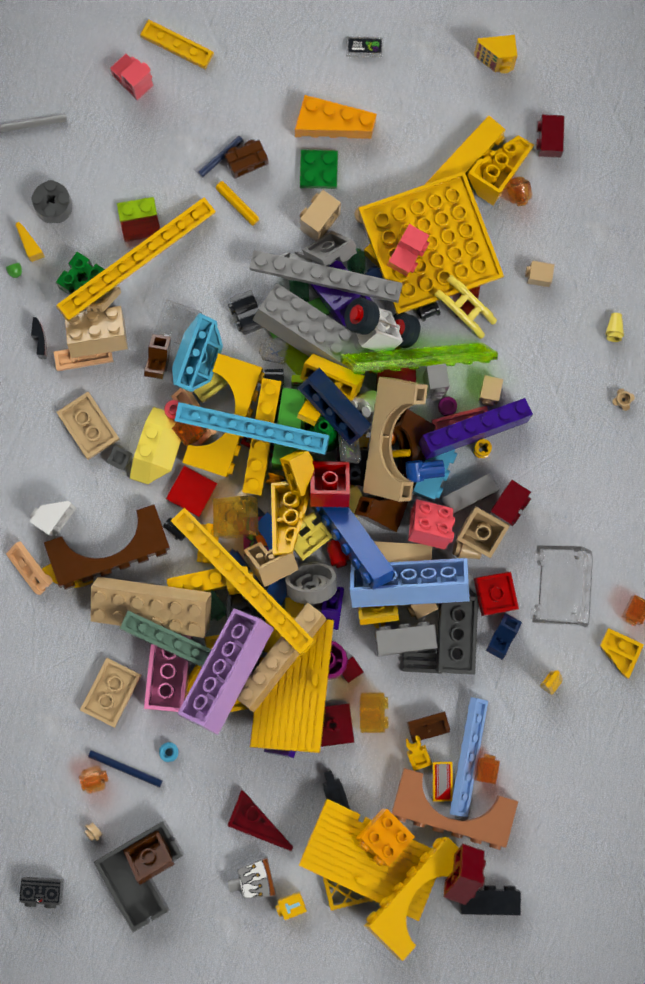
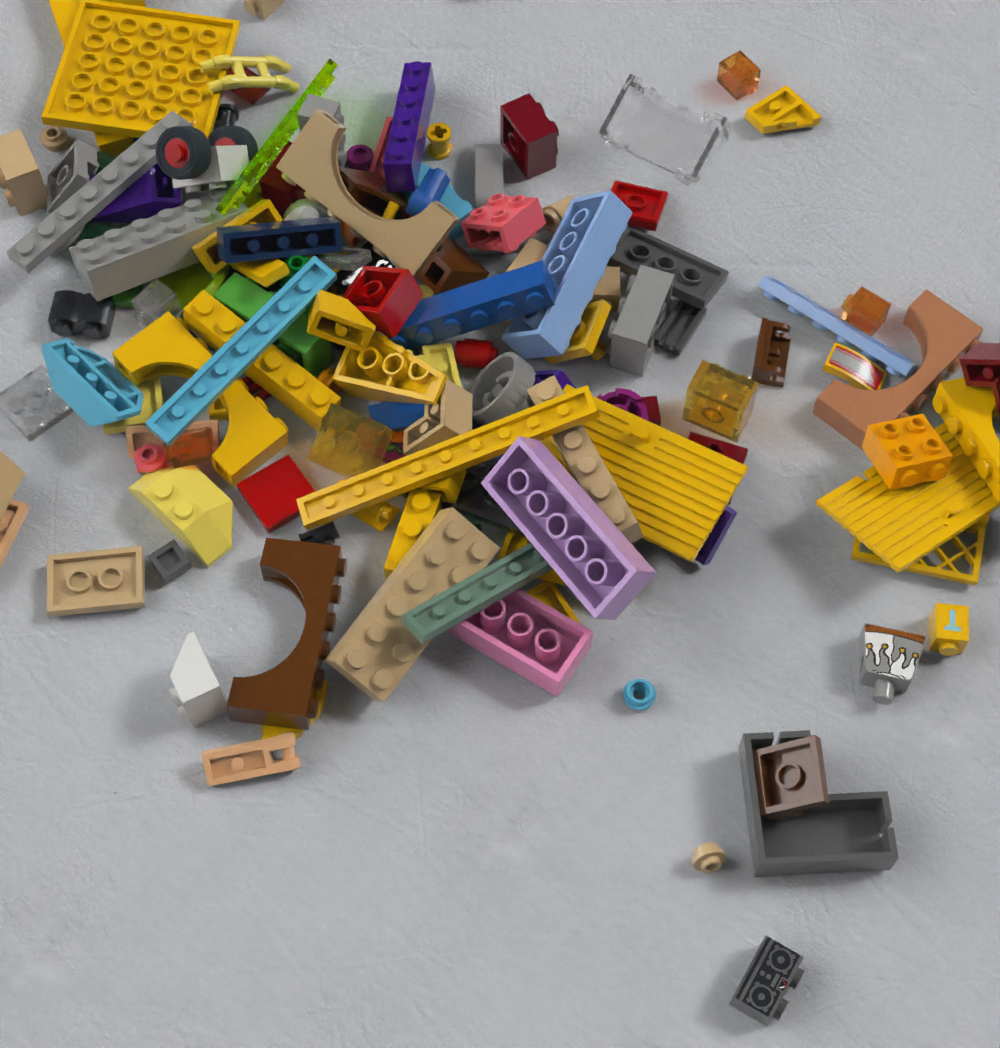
camera: 60 degrees left, 20 degrees down
clear orange head [79,766,109,794] -> none
tan plate [80,658,142,728] -> none
dark blue bar [88,750,163,788] -> none
reddish brown brick [144,334,171,379] -> none
dark red wing [227,790,293,851] -> none
black hinge [323,770,351,810] -> none
coral brick [387,224,430,277] -> none
yellow plate [406,735,432,771] -> none
tan slope [457,507,510,558] -> none
tan brick [478,375,503,406] -> none
dark blue slope [486,613,522,660] -> none
yellow slope [540,670,563,695] -> none

